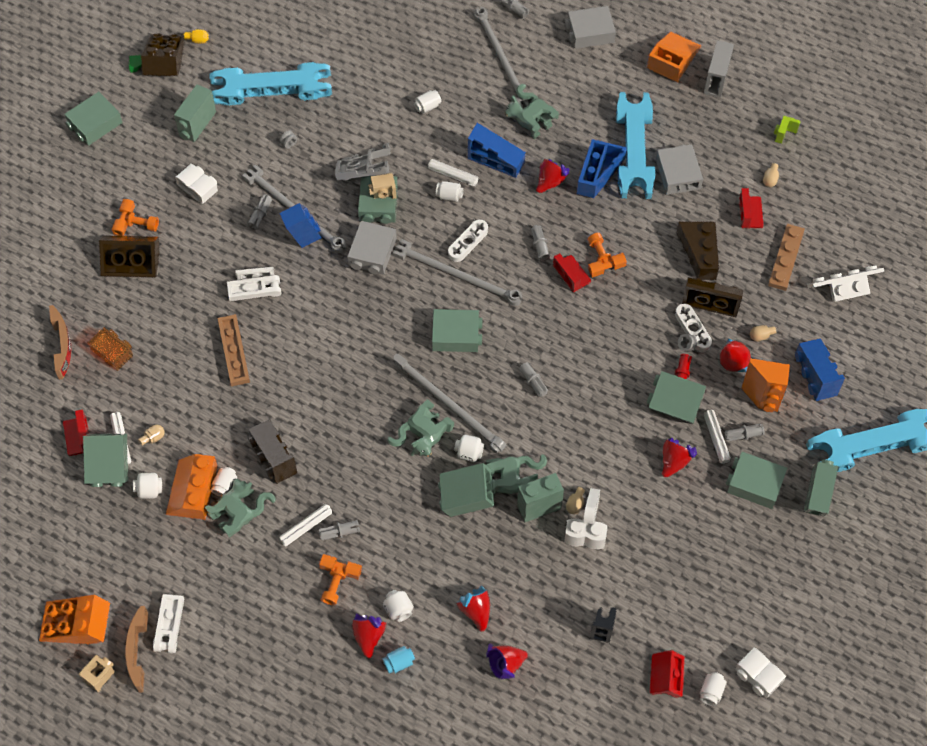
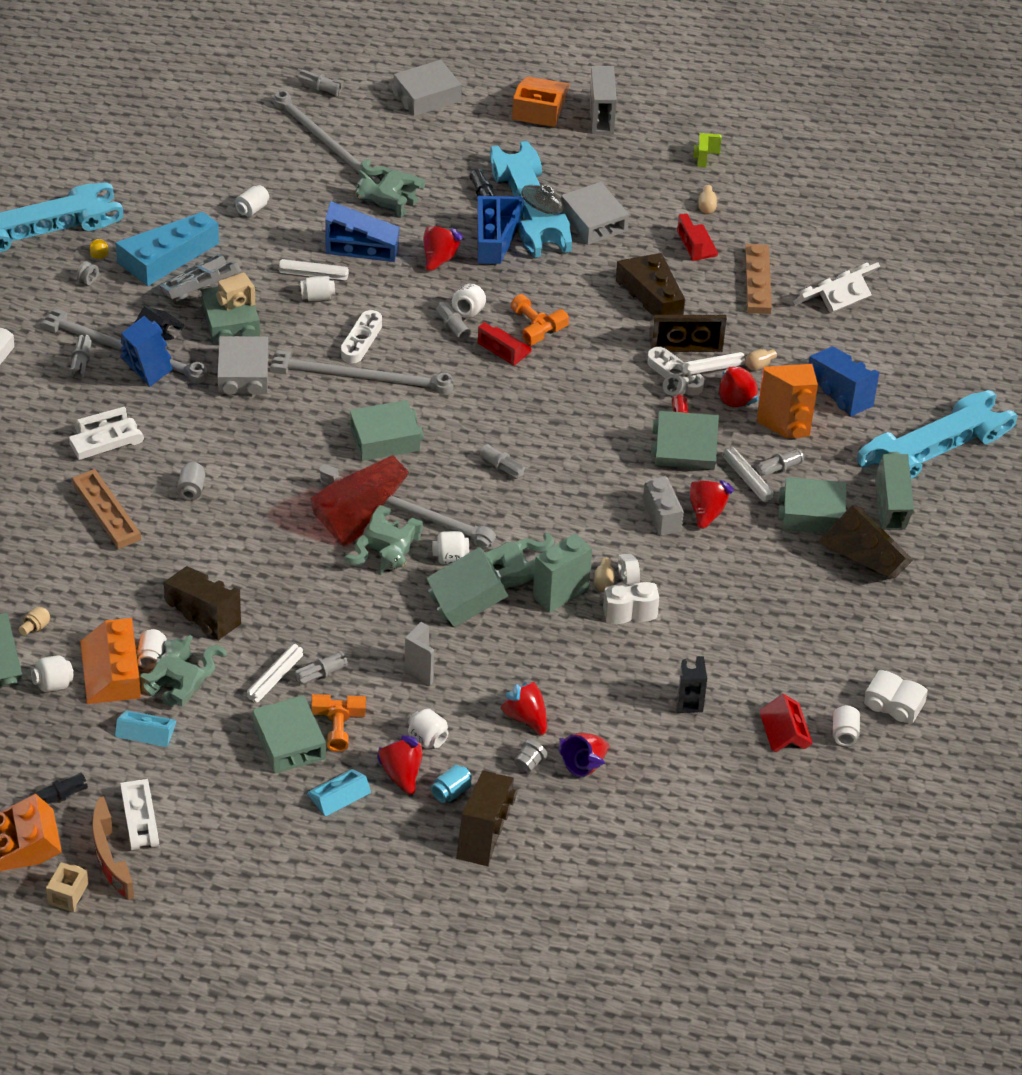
camera: 20 degrees left, 15 degrees down
none -> black pin [30,772,88,804]
none -> yellow hinge [89,239,109,259]
none -> medium azure slope [115,710,176,747]
none -> dark azure wedge [116,212,219,286]
none -> black hinge [134,306,185,340]
none -> light grey brick [177,462,206,500]
none -> sand green brick [253,695,326,774]
none -> medium azure slope [307,769,371,816]
none -> clear red wedge [310,455,409,547]
none -> light grey panel [404,622,434,686]
none -> white head [452,284,486,318]
none -> dark brown wedge [456,770,517,866]
none -> black pin [469,169,495,196]
none -> light grey piece [514,739,548,773]
none -> clear smoke dish [521,184,565,215]
none -> light grey brick [643,476,684,536]
none -> white axle [683,352,745,375]
none -> dark brown wedge [818,505,913,578]

